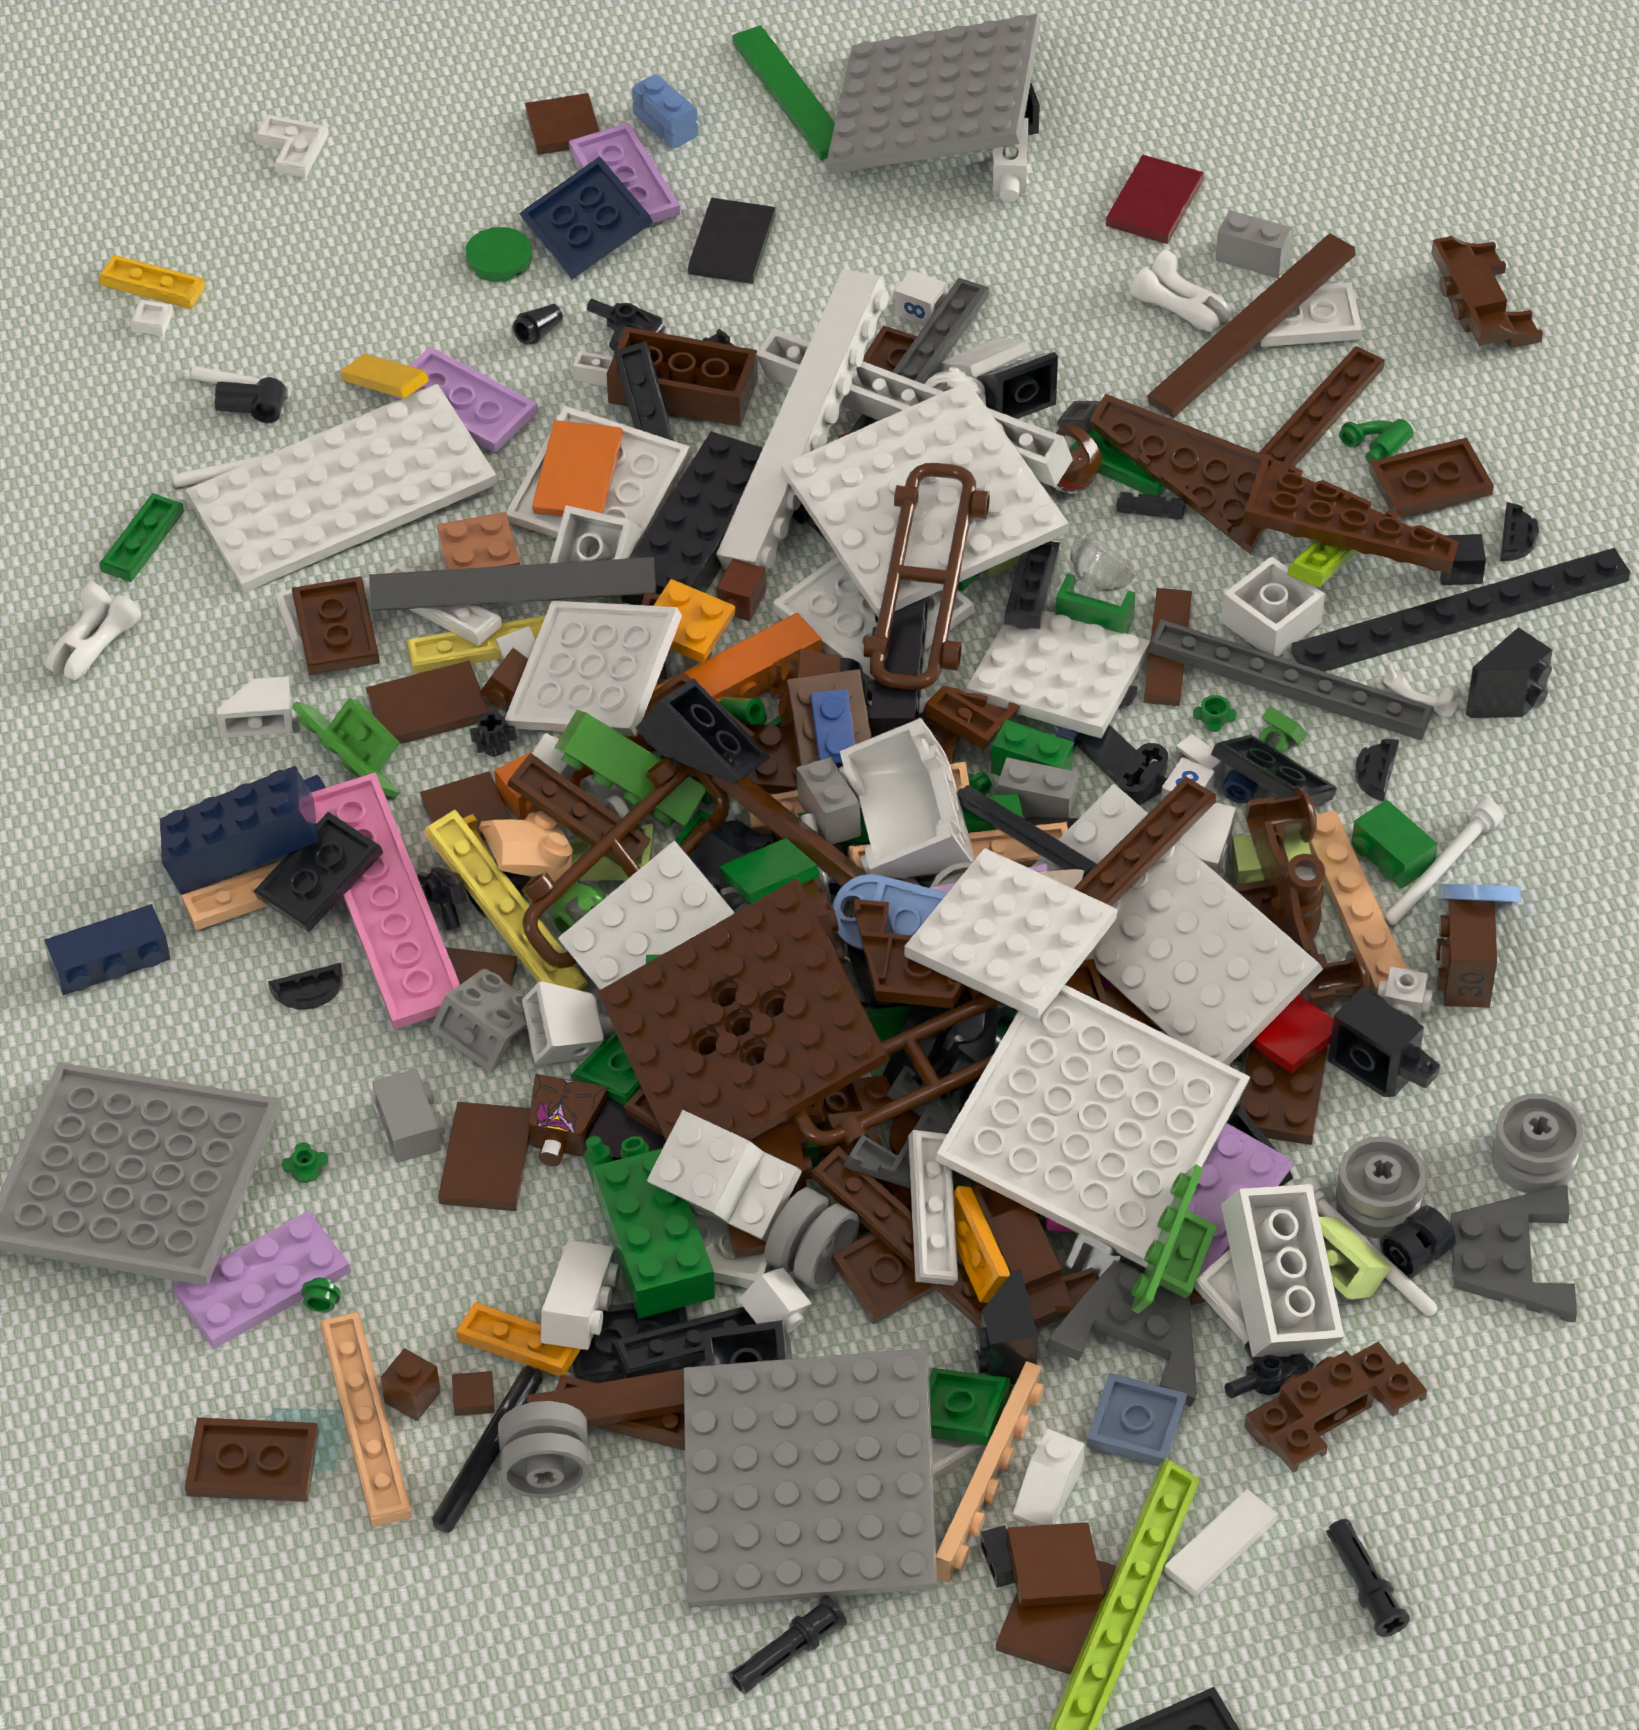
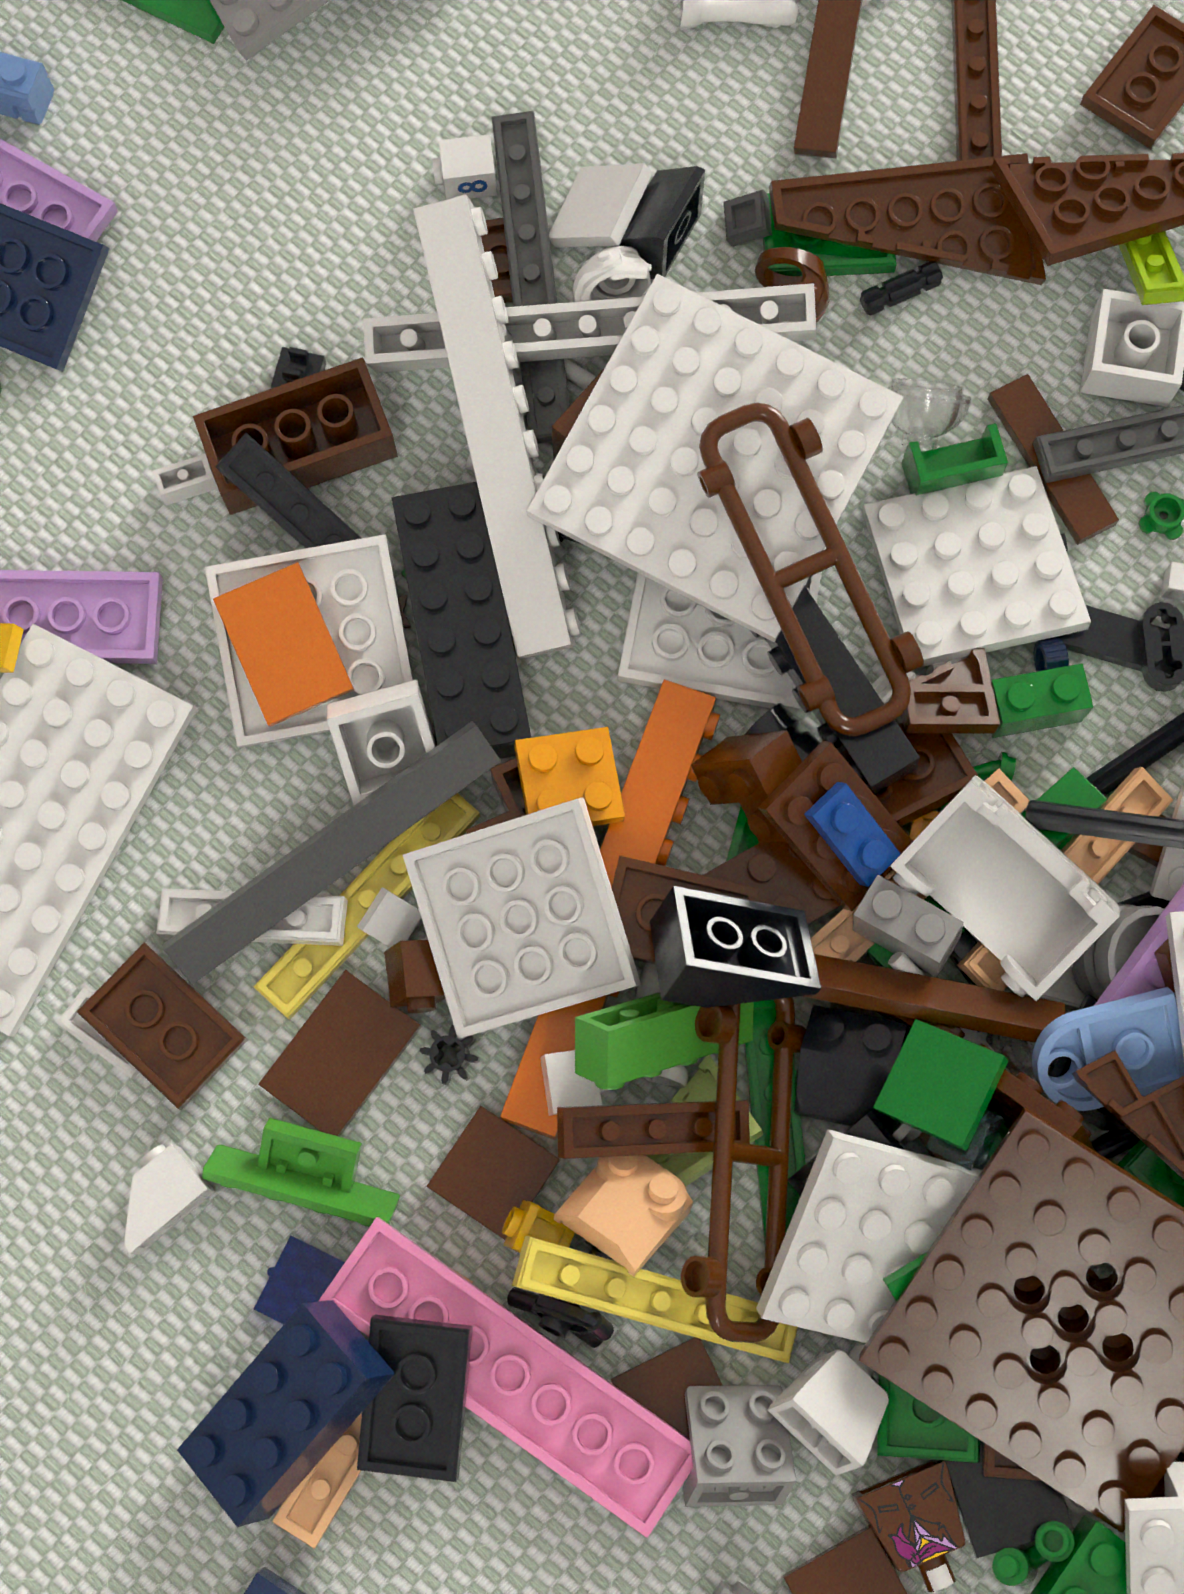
camera: 35 degrees left, 25 degrees up
black tile [268,963,343,1010] -> none
nougat brick [437,512,520,570] -> none
black cone [513,304,563,344] -> none
bright green head [552,883,606,934] -> none
black piece [587,298,665,351] -> none
black tile [688,197,776,284] -> none
copper brick [716,559,766,621] -> none
green plant [718,697,767,725] -> none
light grey brick [997,757,1078,819] -> none
black plate [1004,541,1060,629] -> none
green plant [1339,419,1414,464] -> none

